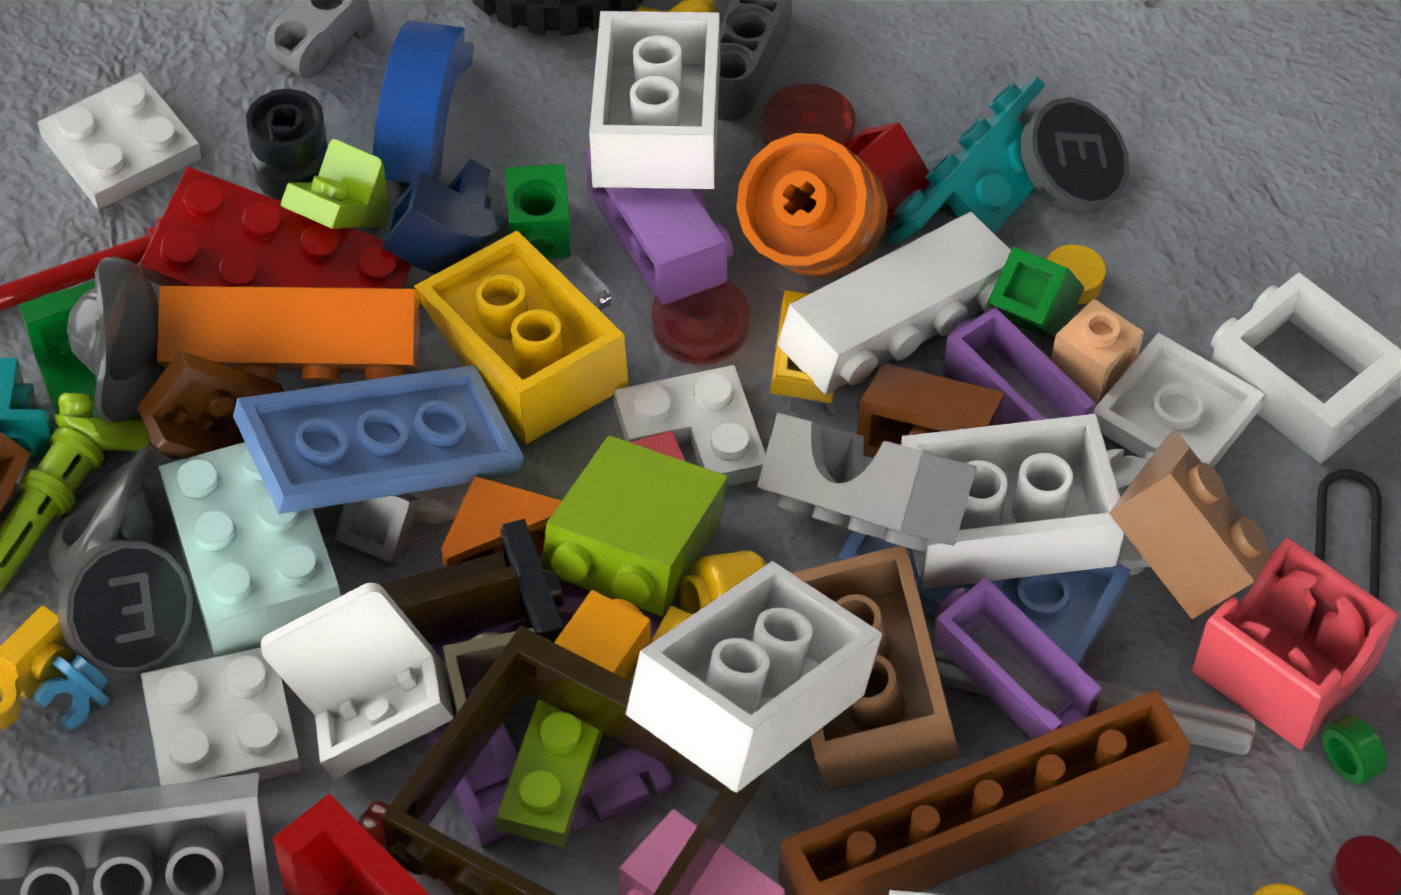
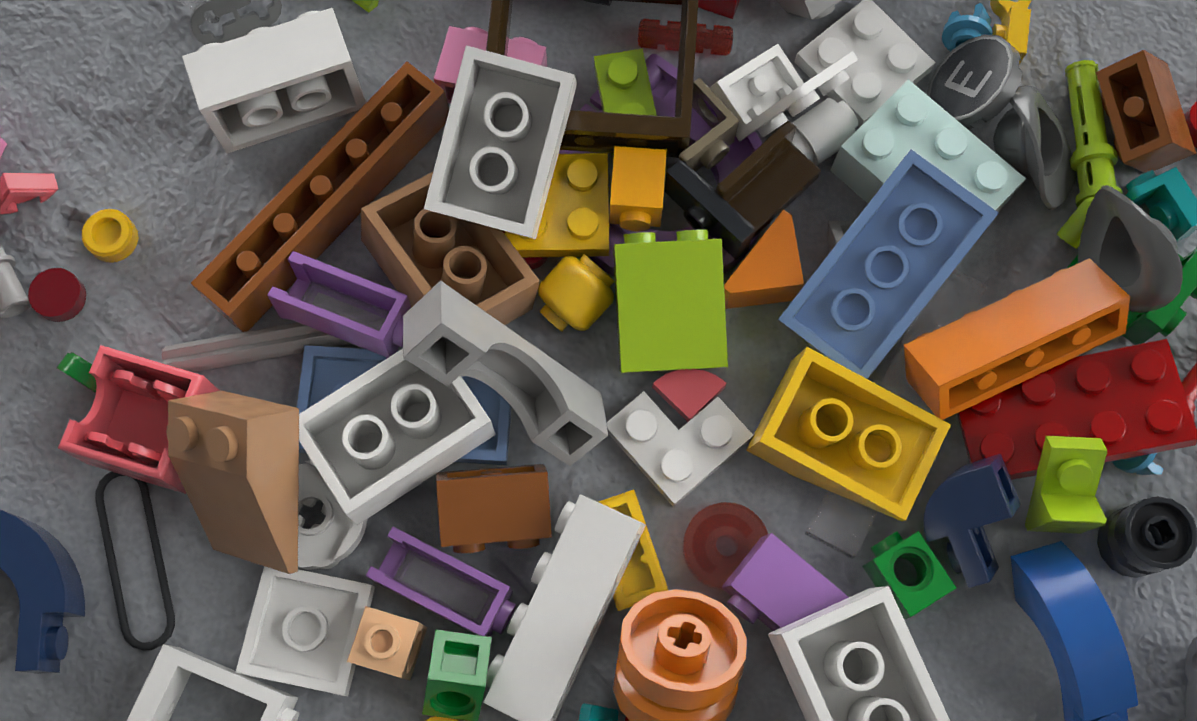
camera: 155 degrees right, 20 degrees up
reddish brown bracket [137,350,285,459] -> none

